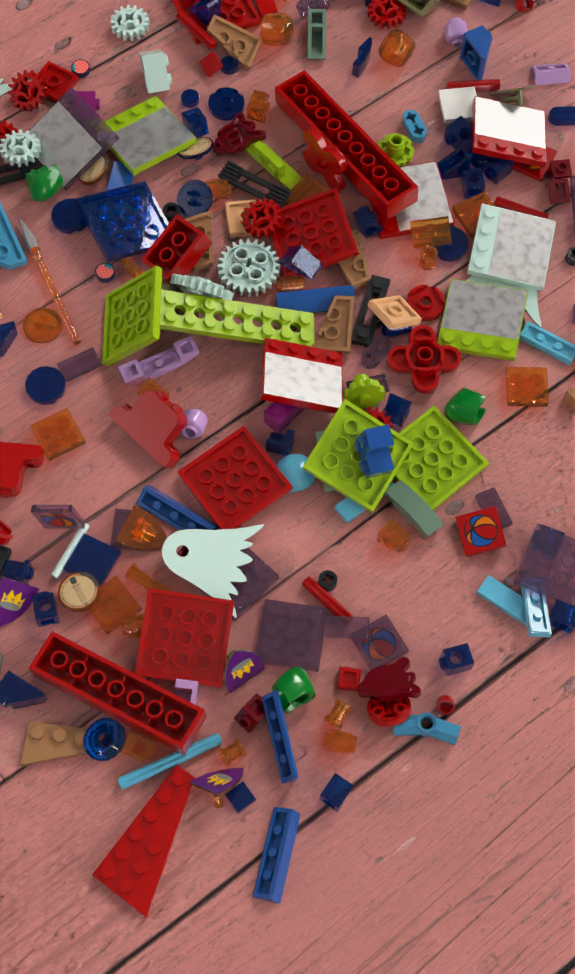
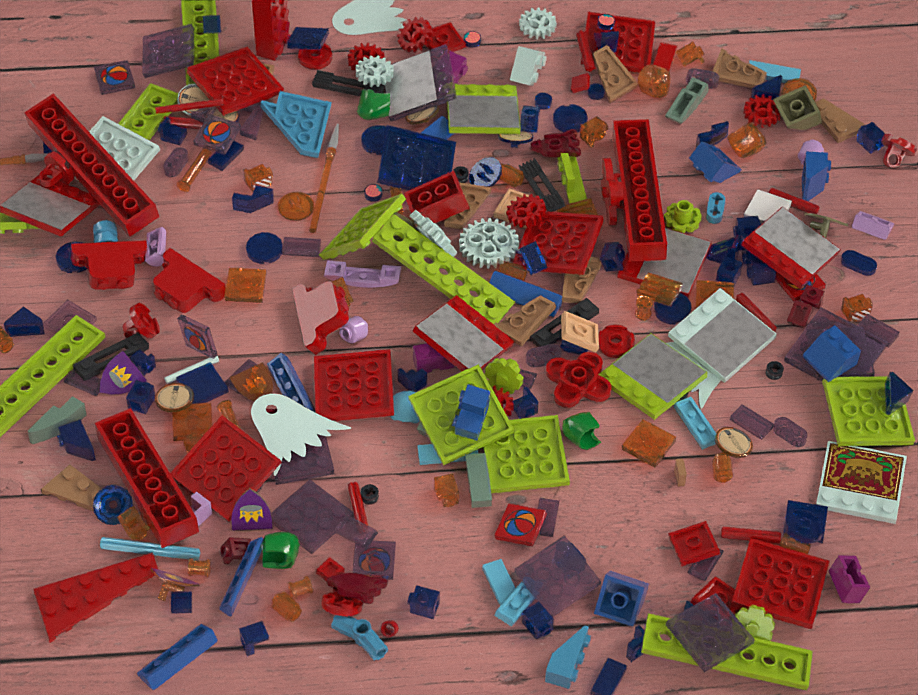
camera: 35 degrees right, 15 degrees down
none -> blue slope [689,141,742,183]

